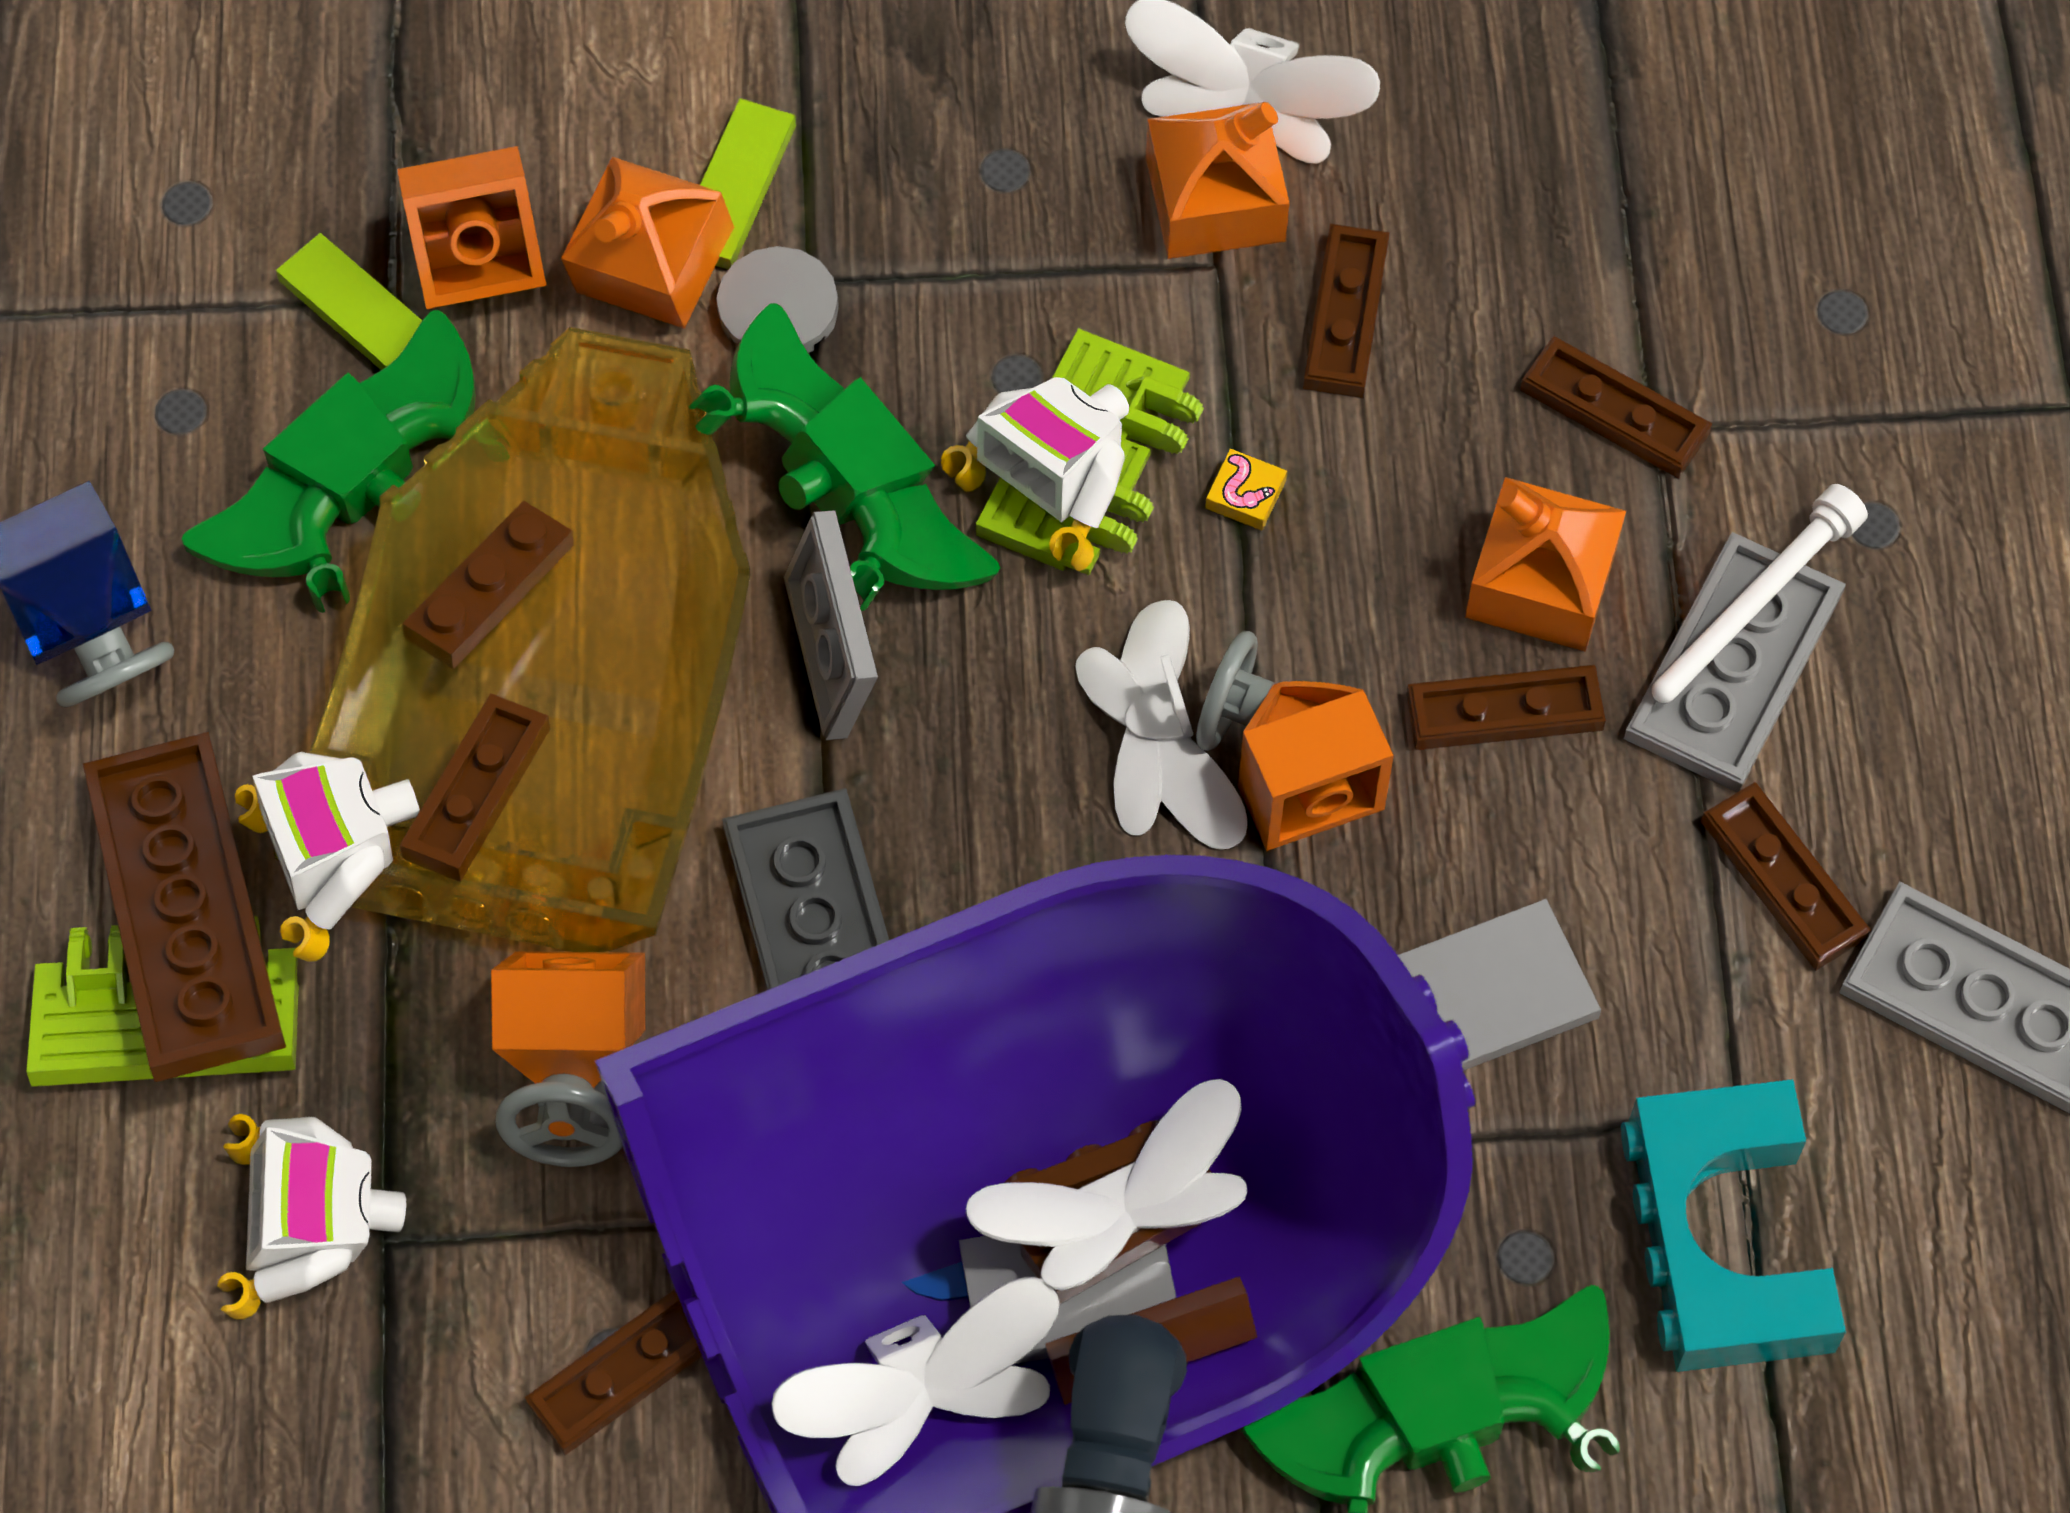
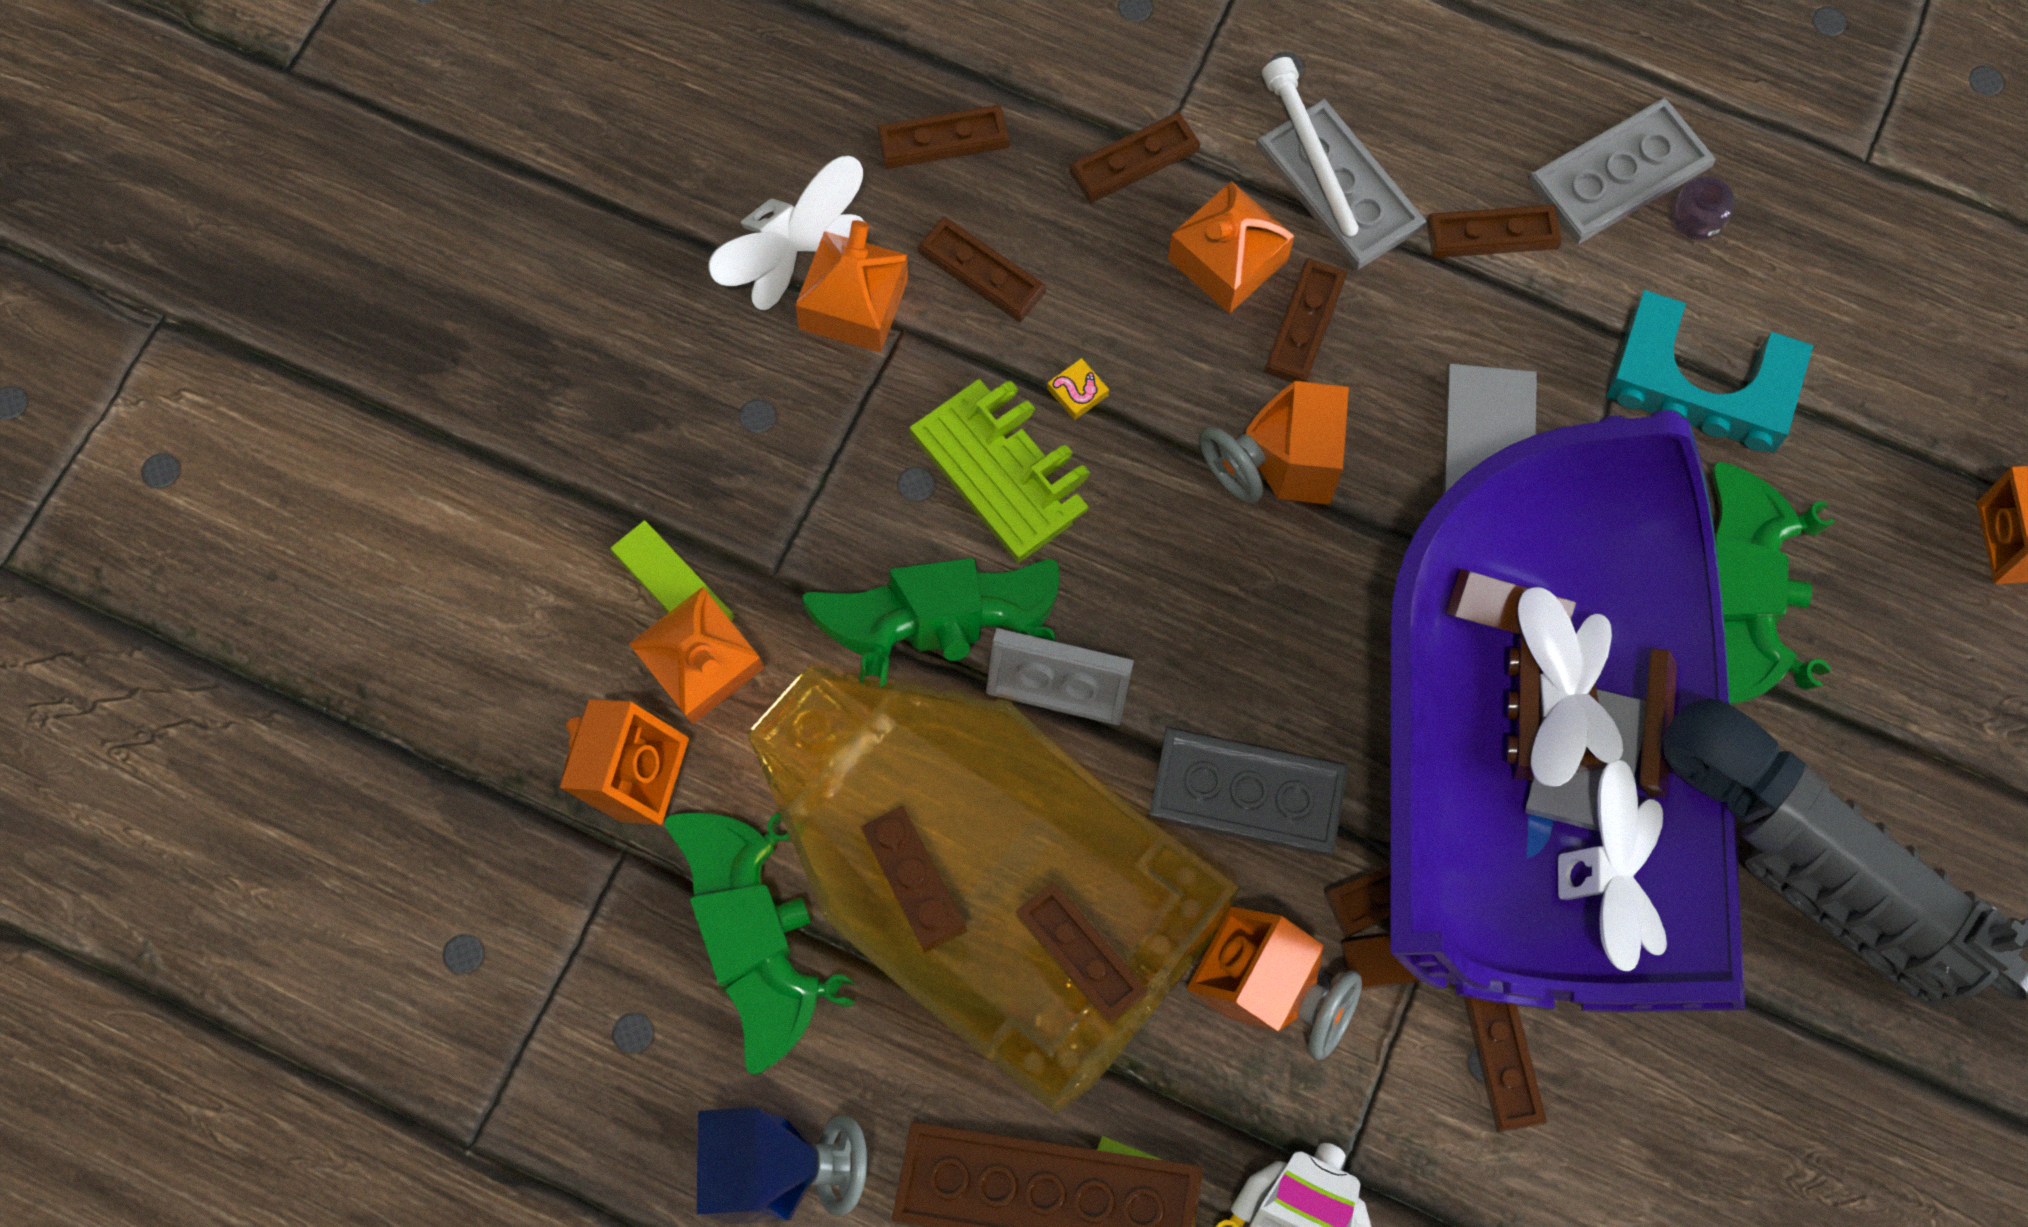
camera: 65 degrees left, 5 degrees up
white torso [235,752,420,962] -> none
lime tile [276,233,423,370] -> none
light grey tile [716,246,839,353] -> none
white torso [941,377,1129,571] -> none
white piece [1075,600,1247,850] -> none
none -> reddish brown tile [877,104,1009,169]
none -> tile [1446,568,1576,634]
none -> clear purple head [1672,176,1735,240]

